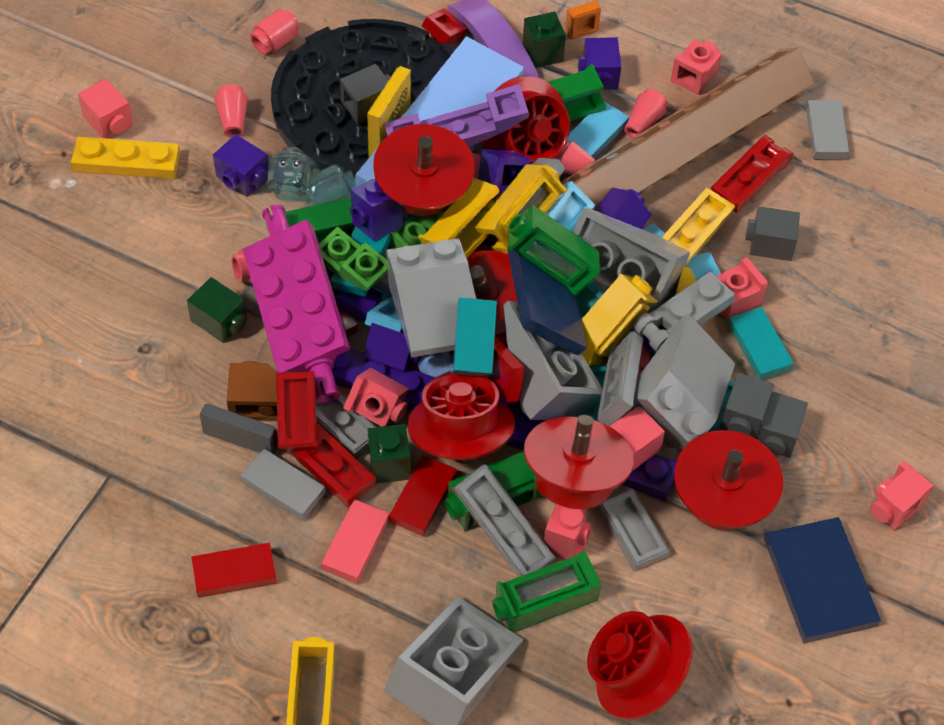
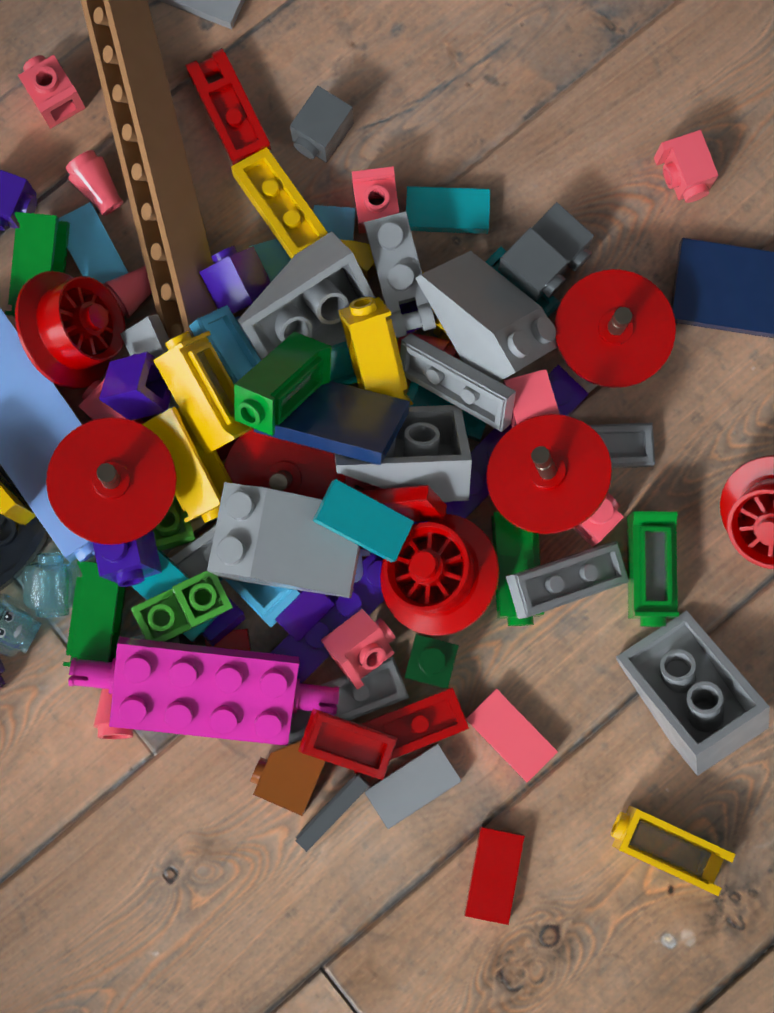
camera: 65 degrees left, 25 degrees up
dark green brick [187,277,247,343] -> none
medium lavender slope [384,84,529,146] -> none
red tile [389,455,457,537] -> none

